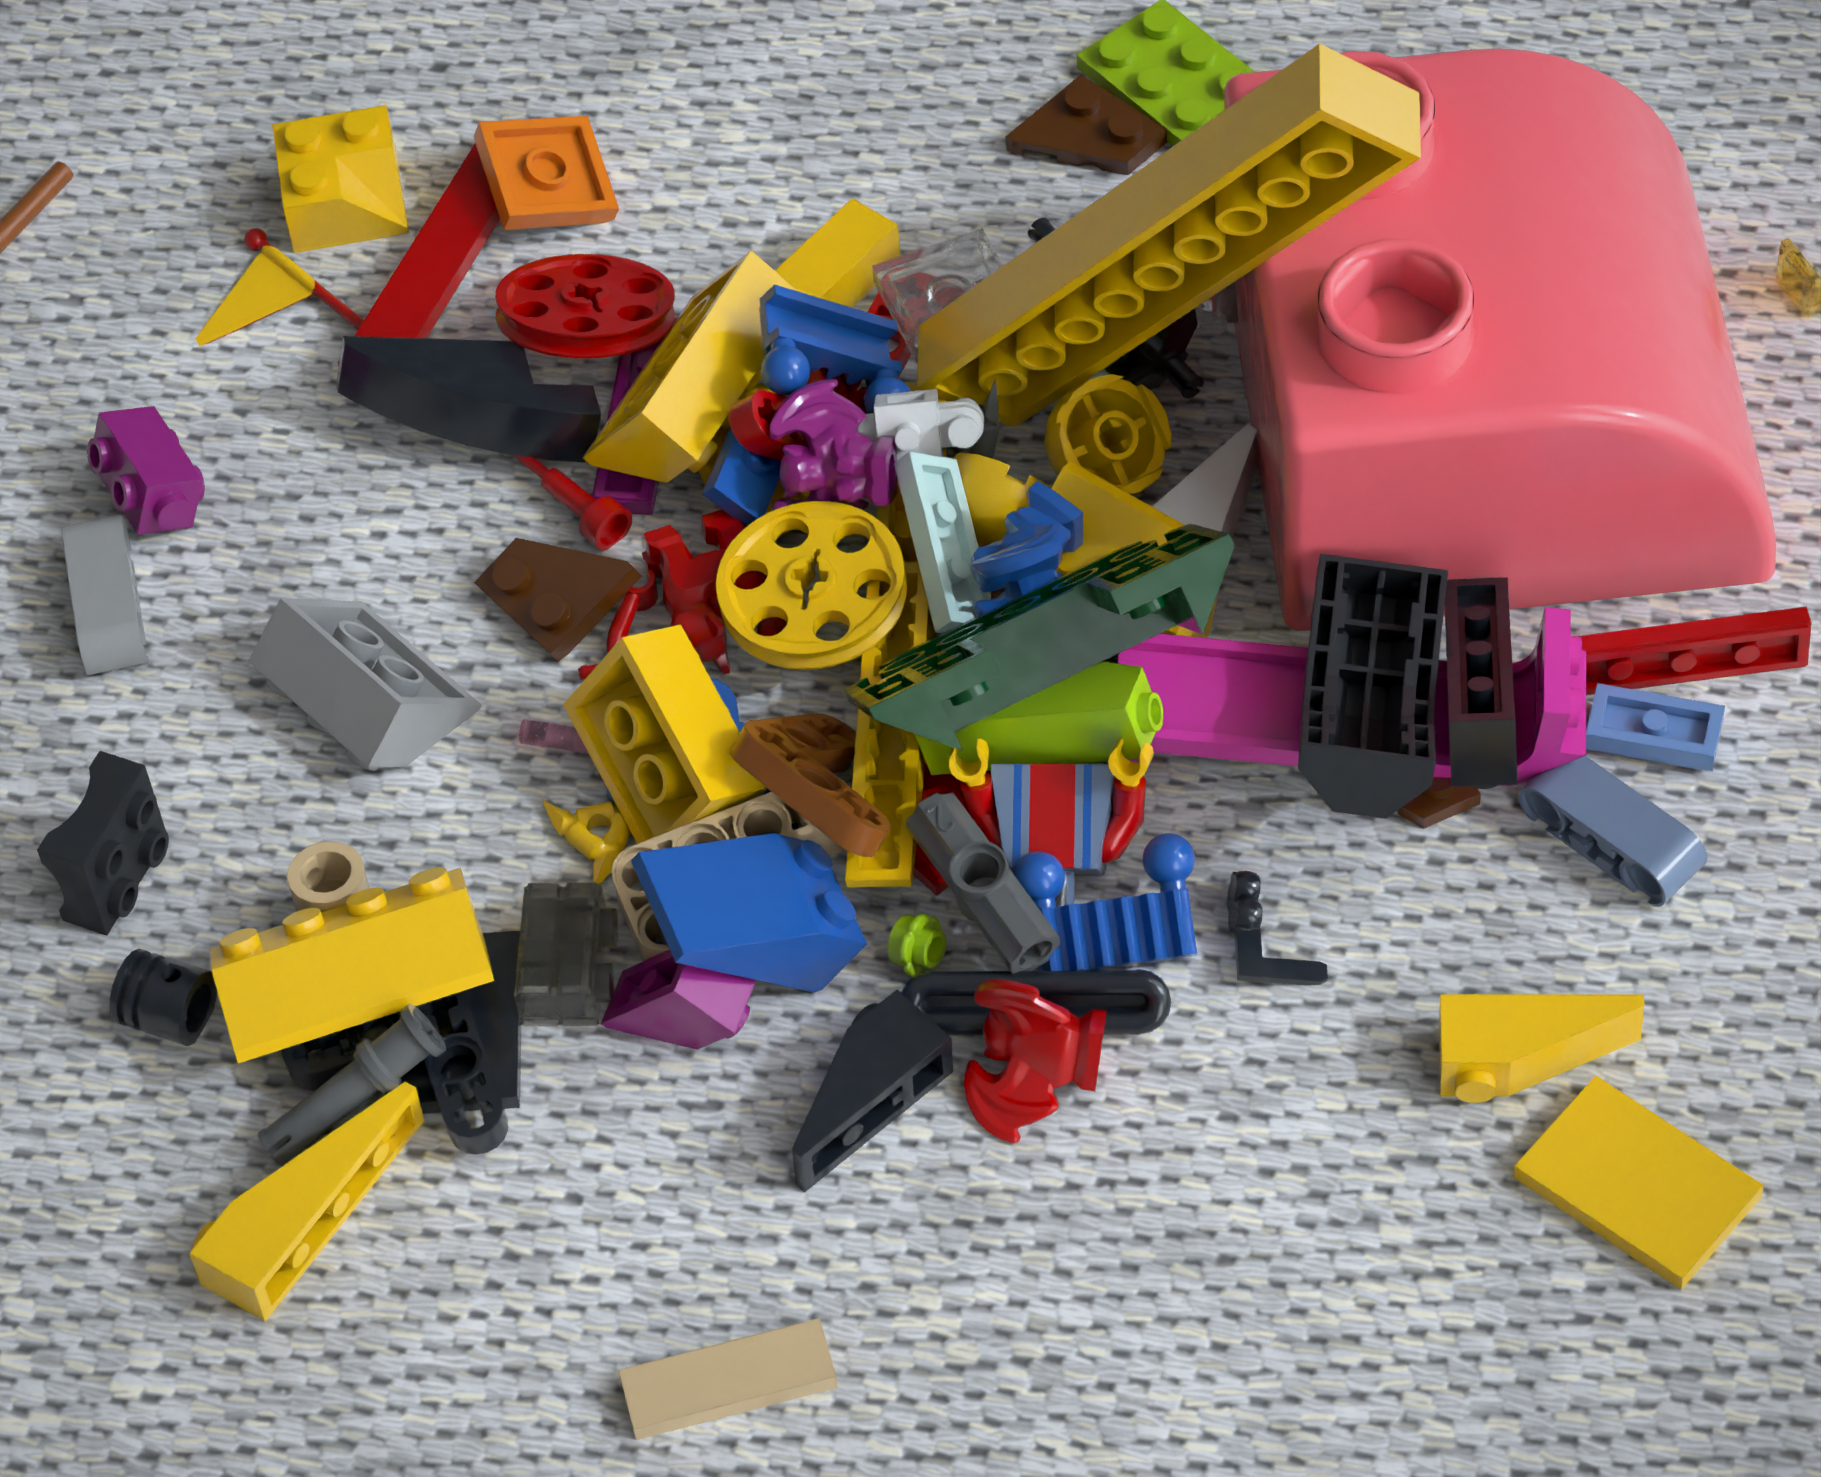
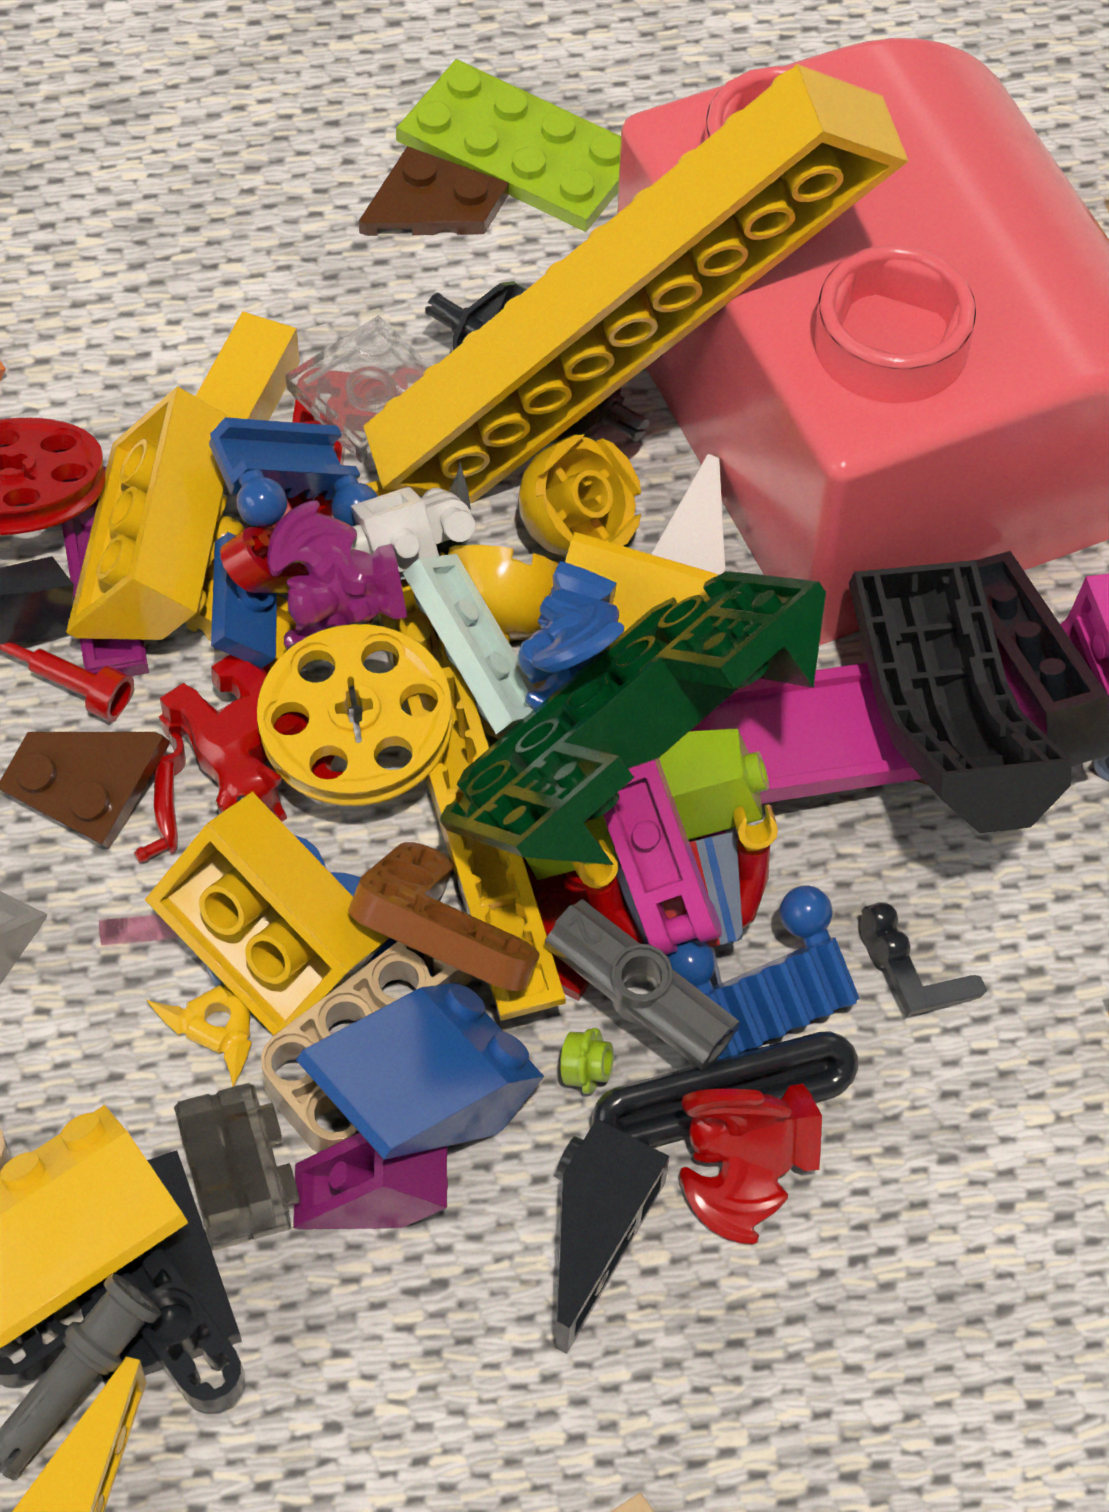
camera: 25 degrees left, 5 degrees up
none -> dark pink plate [603,758,722,955]

